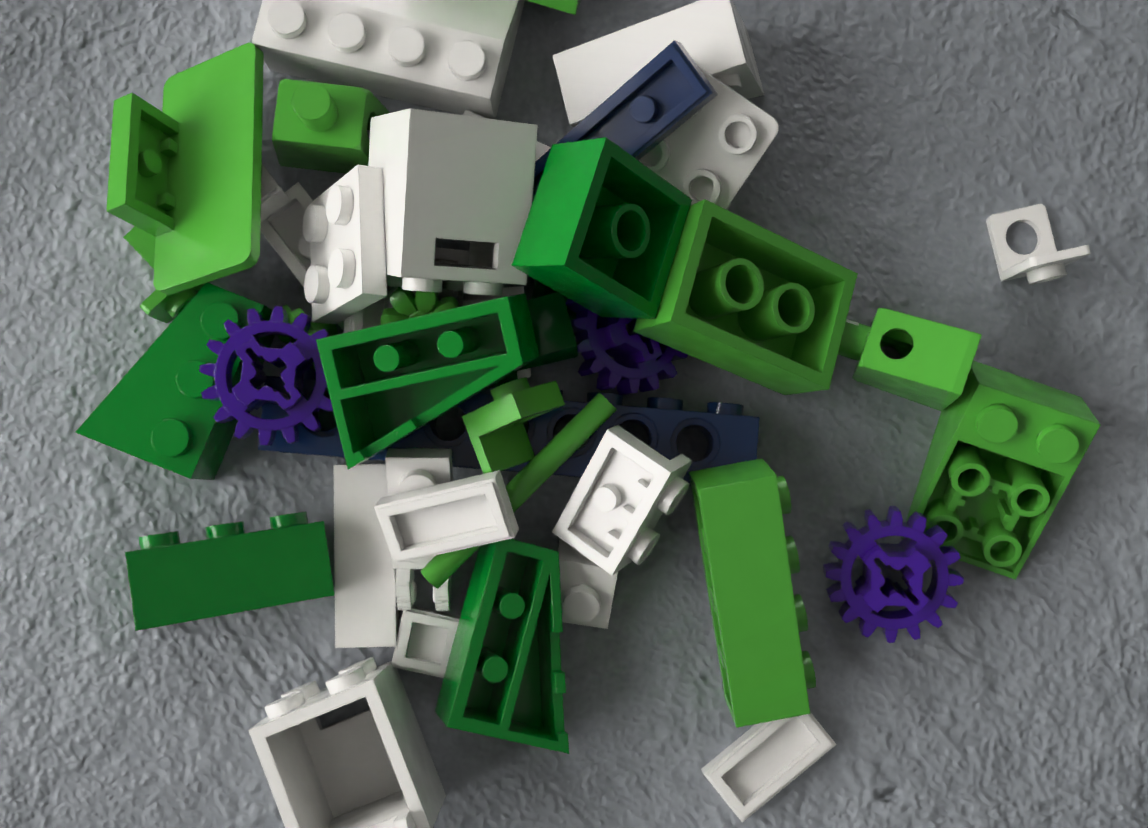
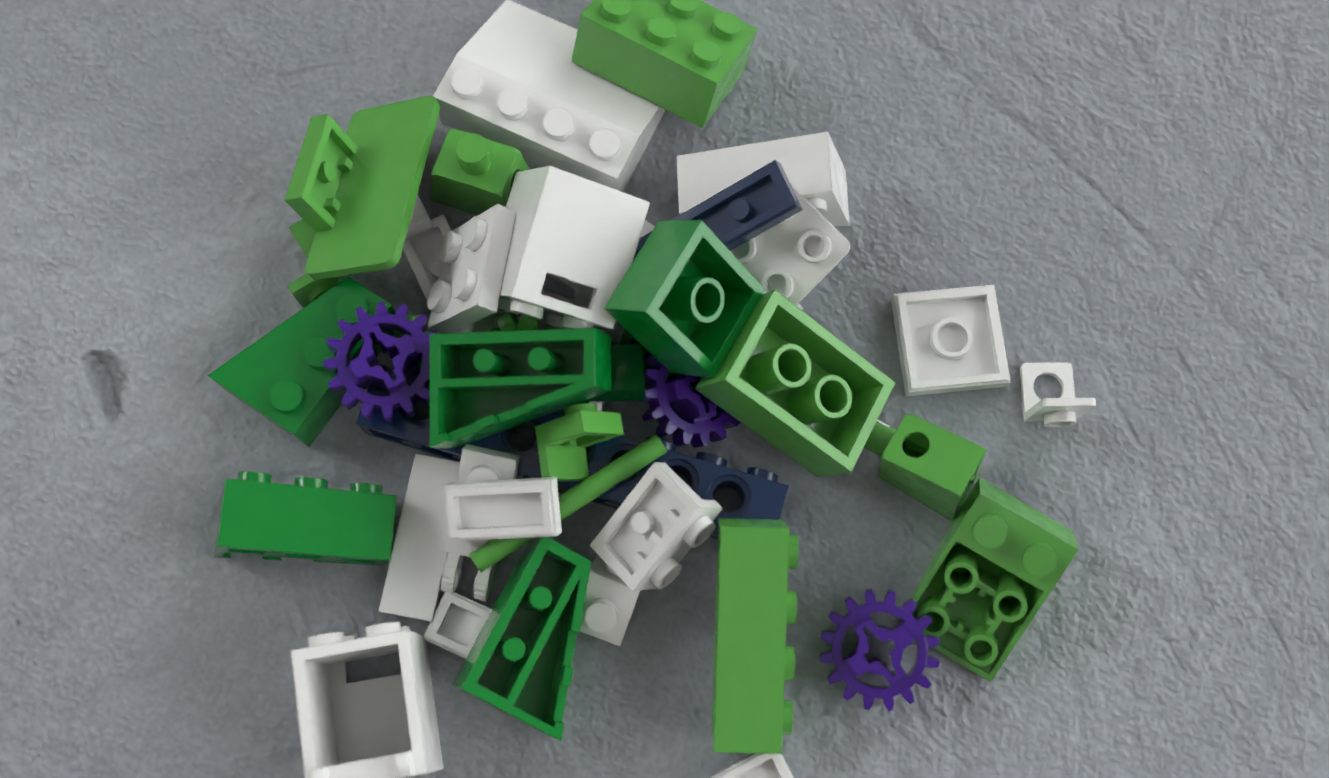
camera: 10 degrees right, 10 degrees down
none -> white tile [891,285,1011,396]

